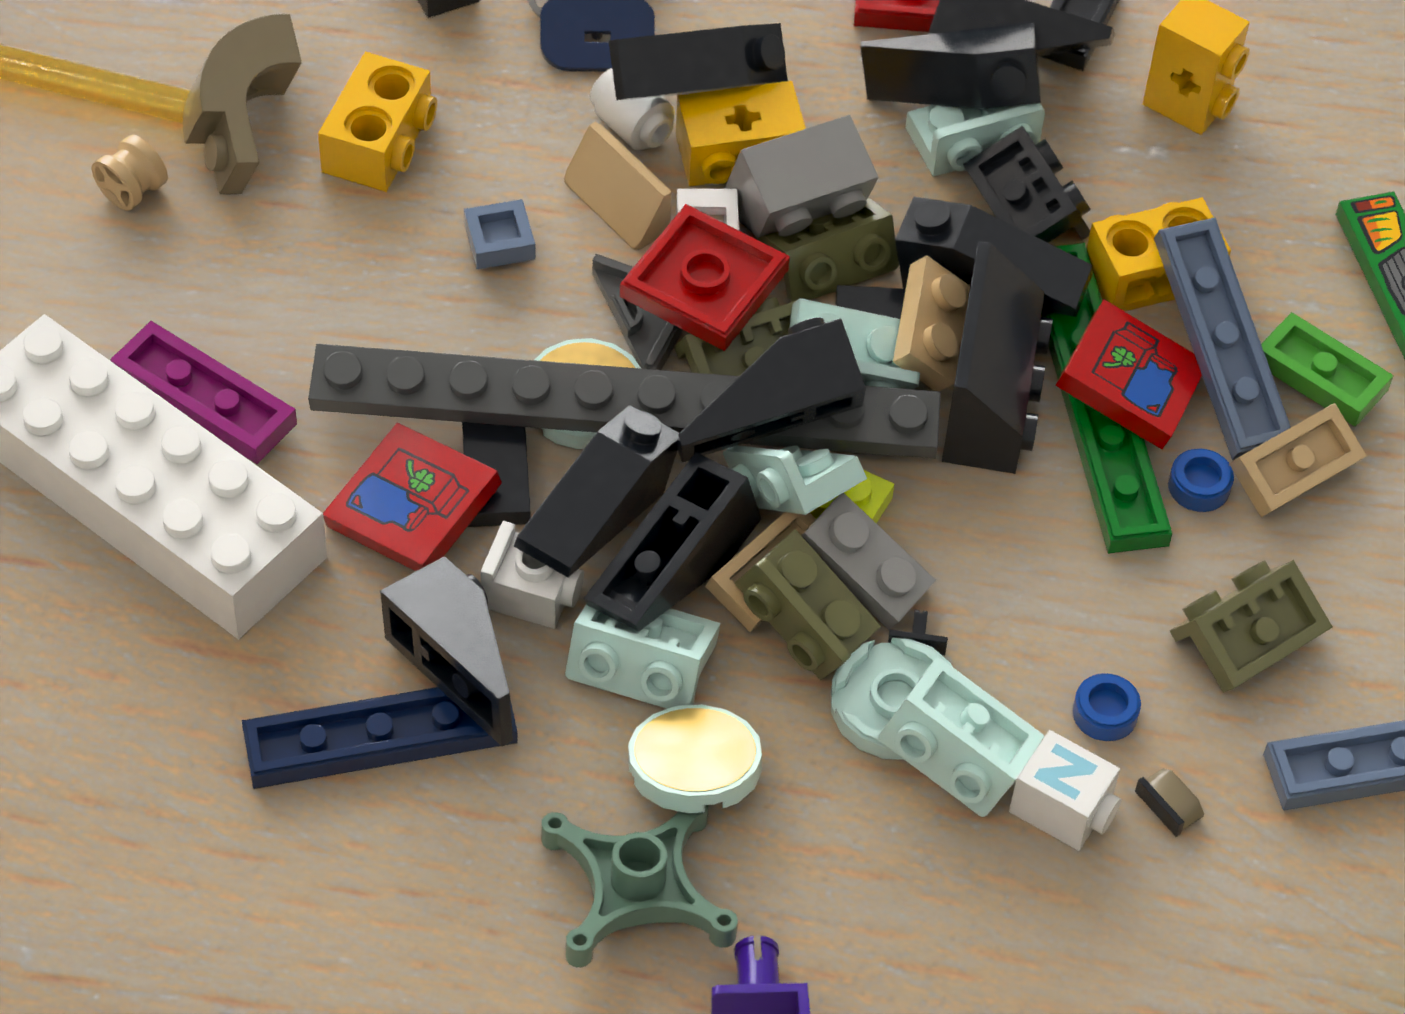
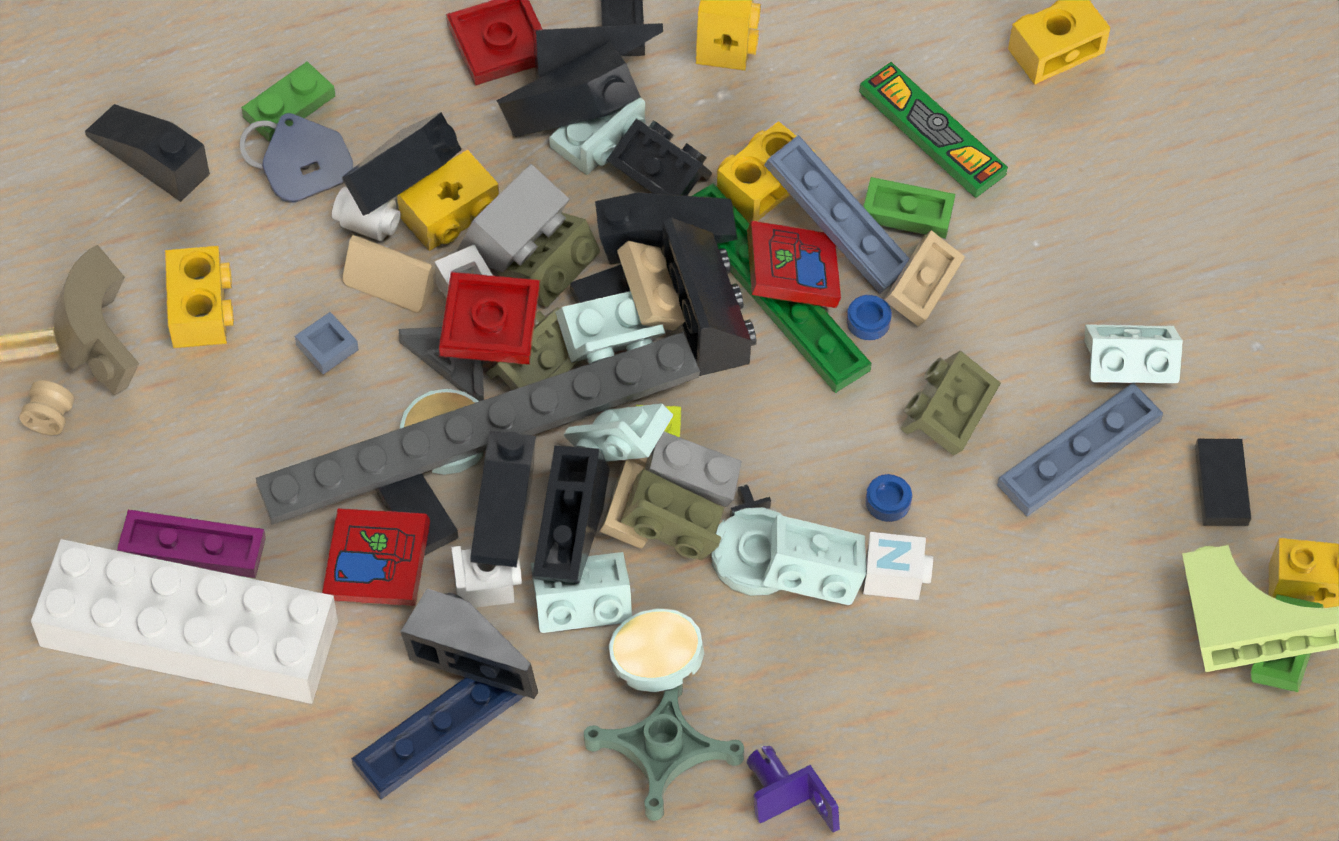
camera: 25 degrees left, 5 degrees up
black slope [678,318,866,463] -> none
piece [1135,768,1204,837] -> none

